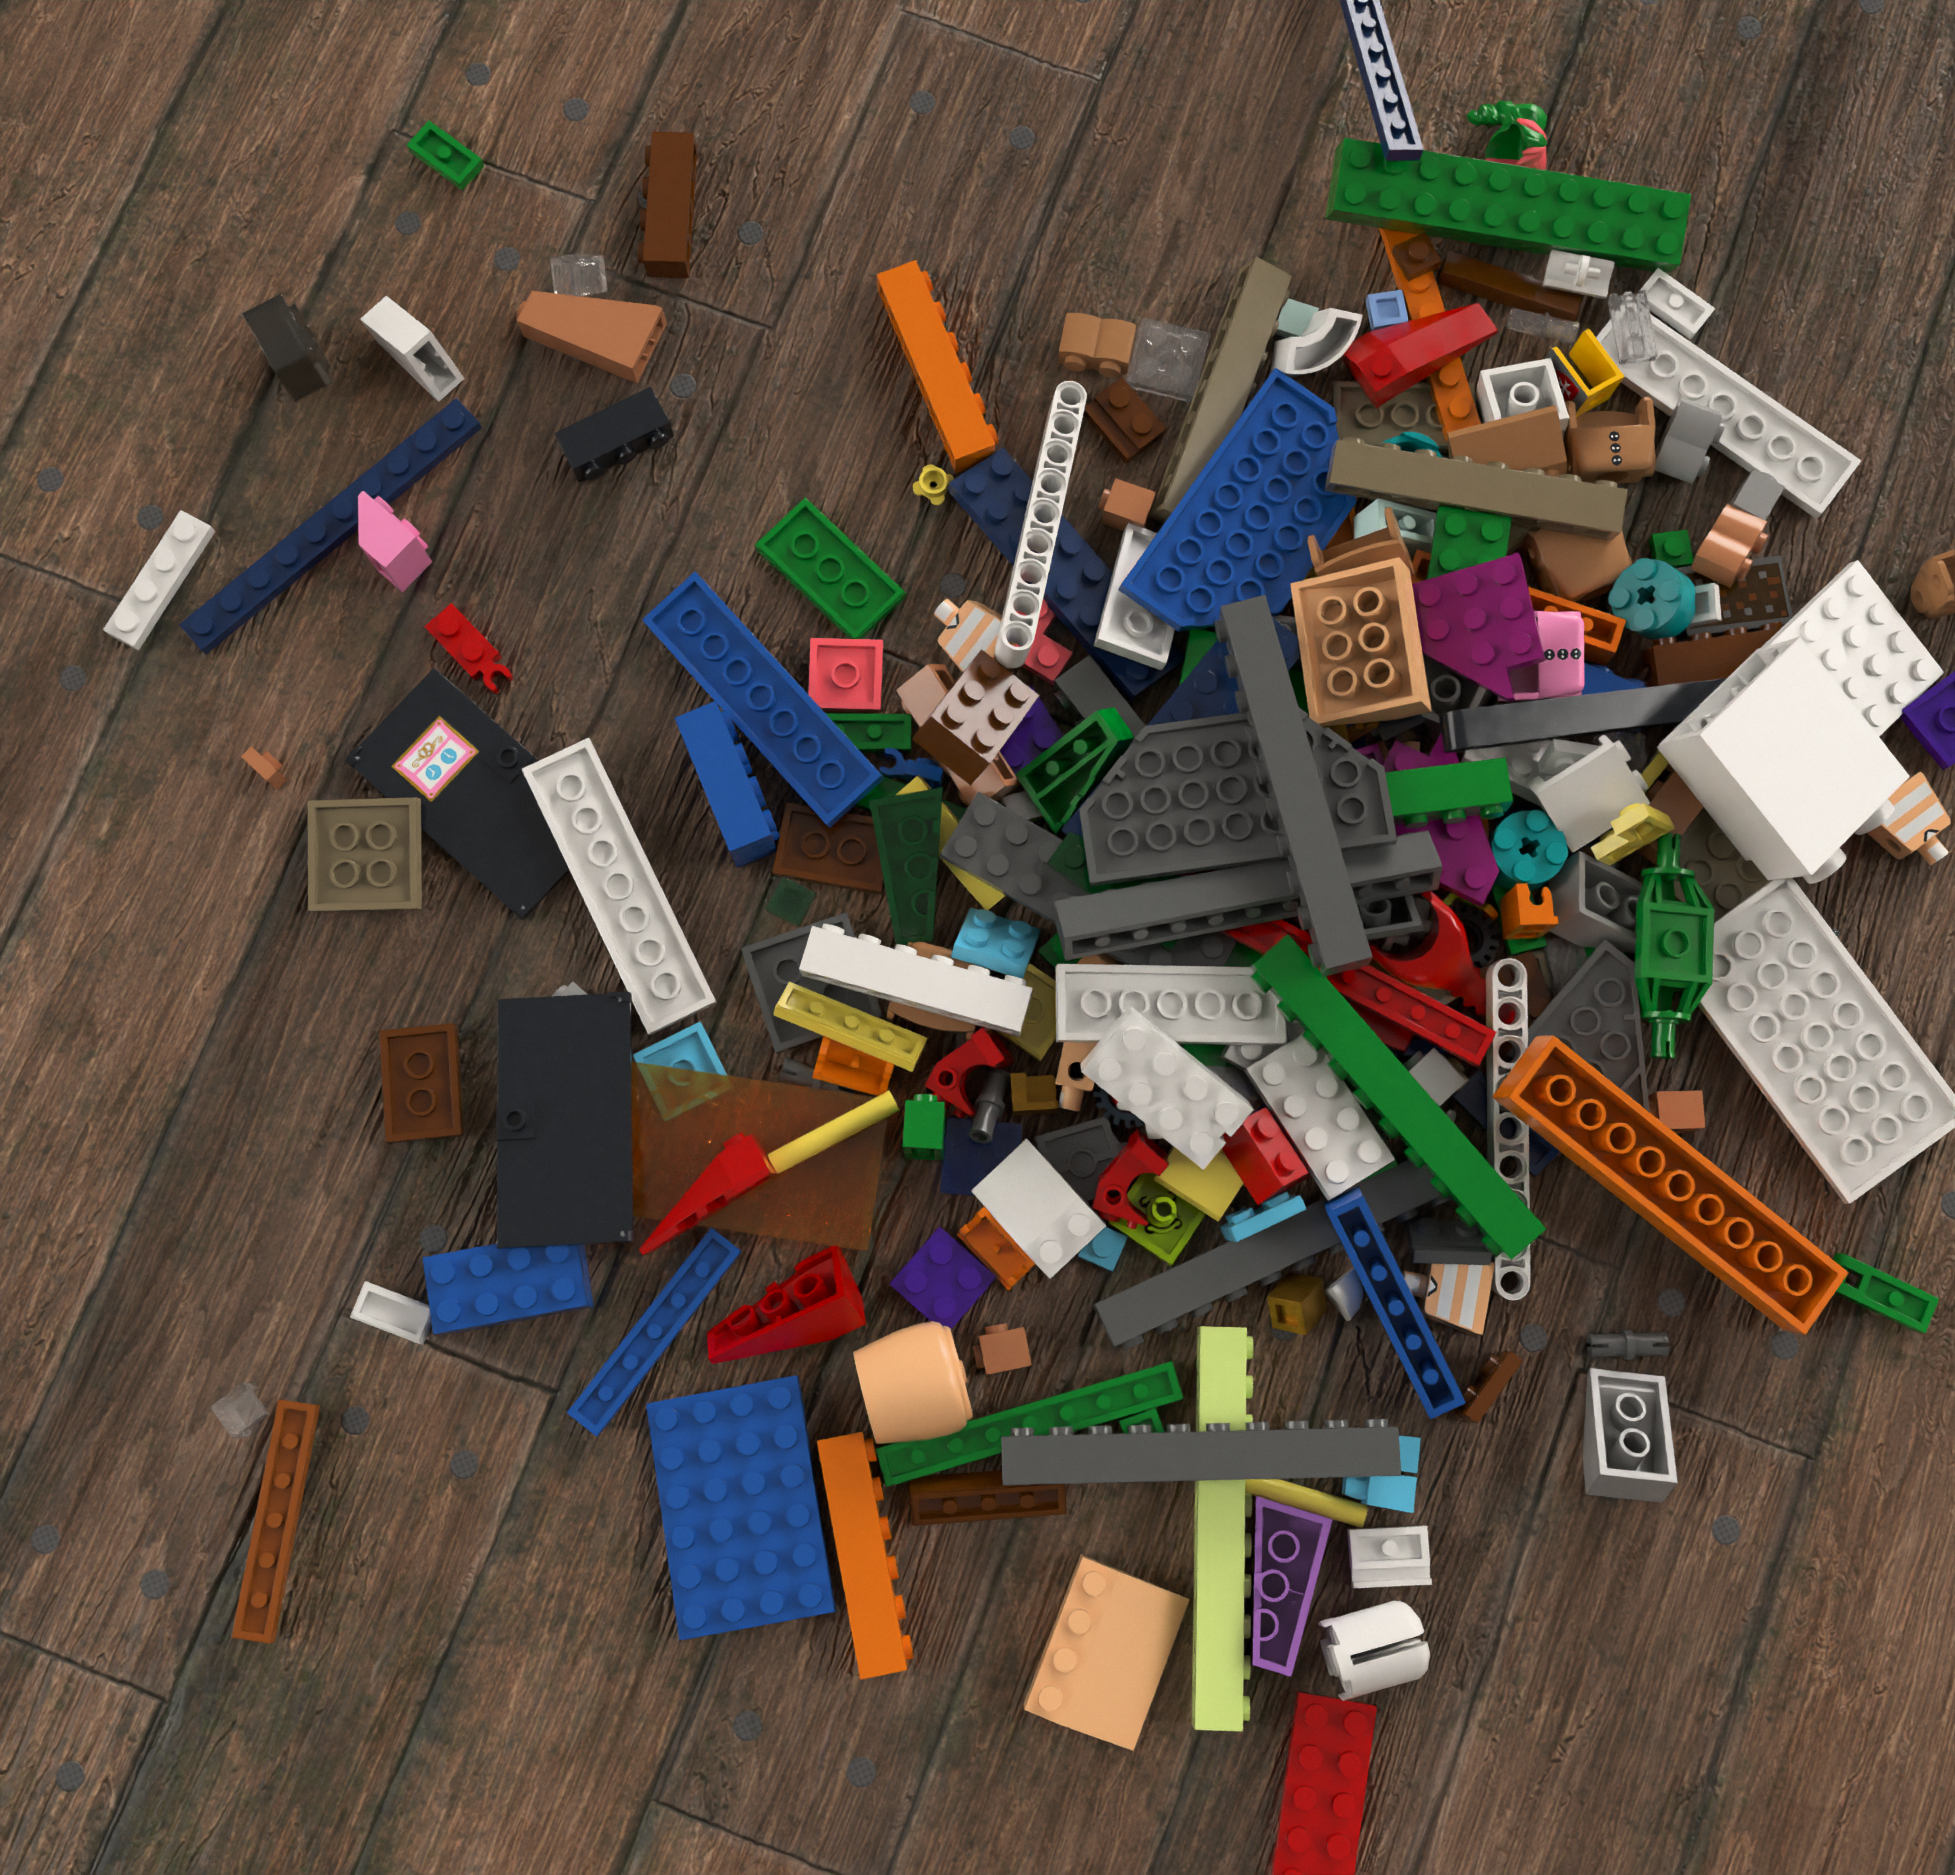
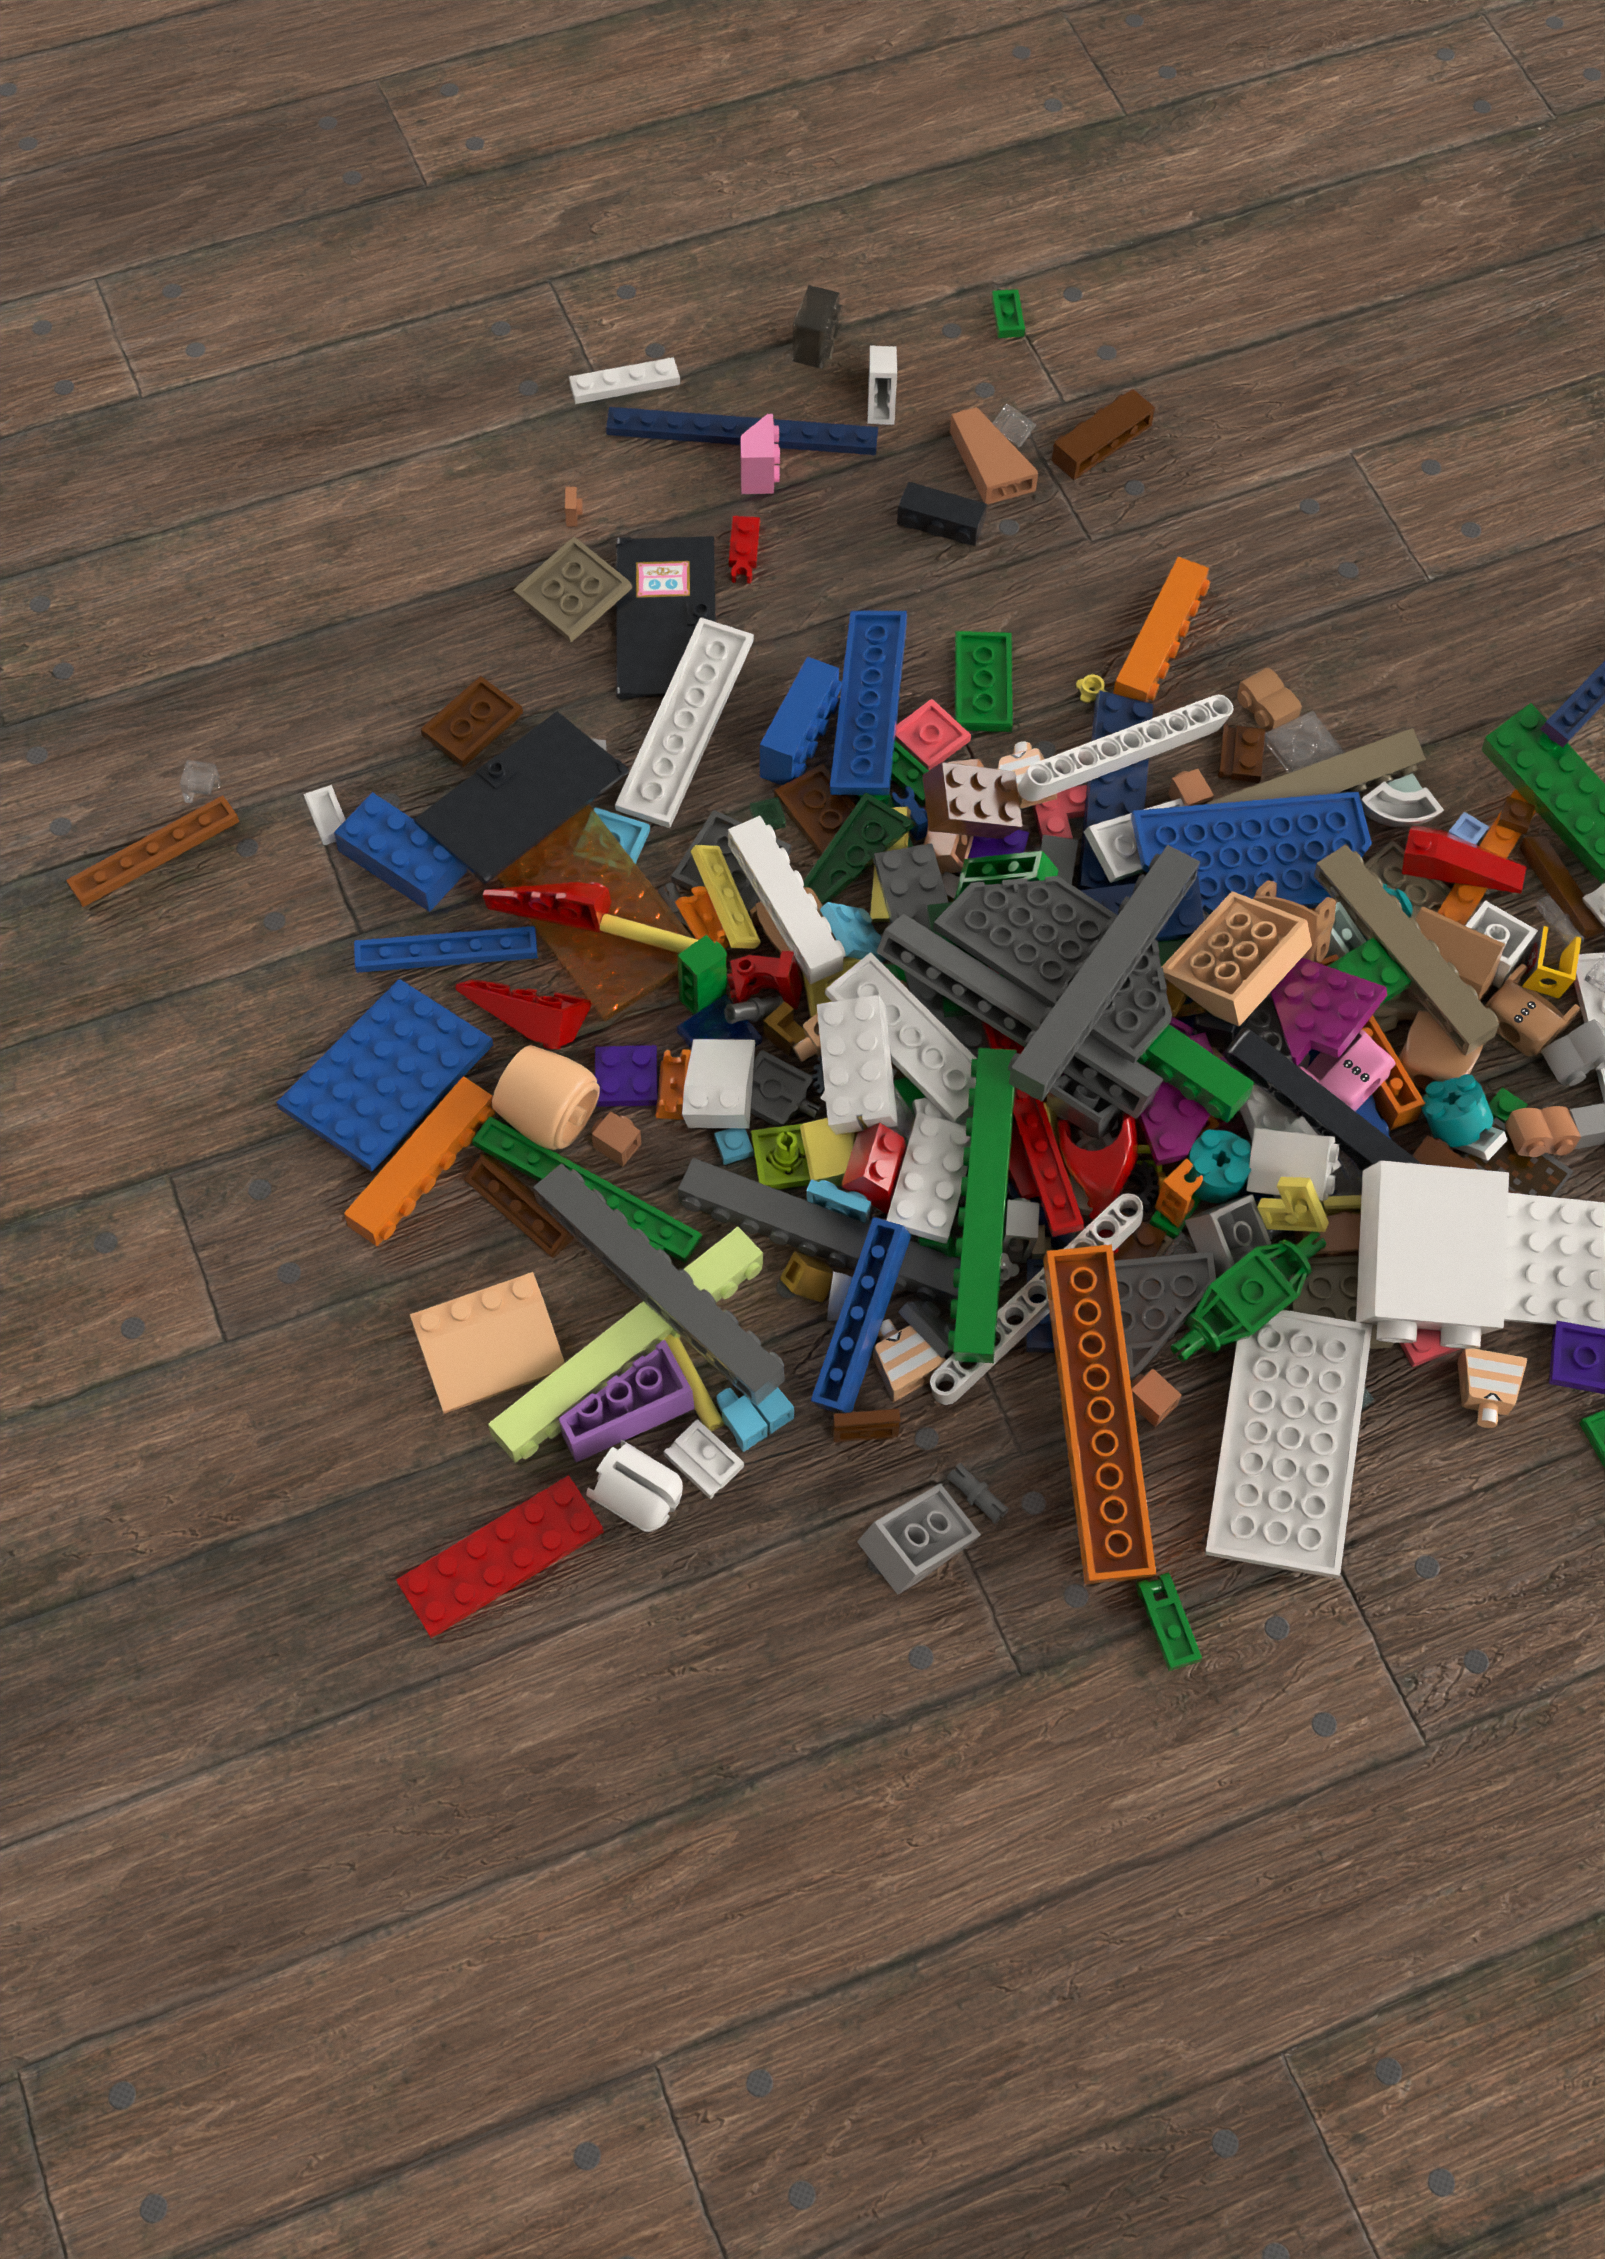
camera: 45 degrees right, 15 degrees down
red tile [1092,1128,1169,1229] -> none

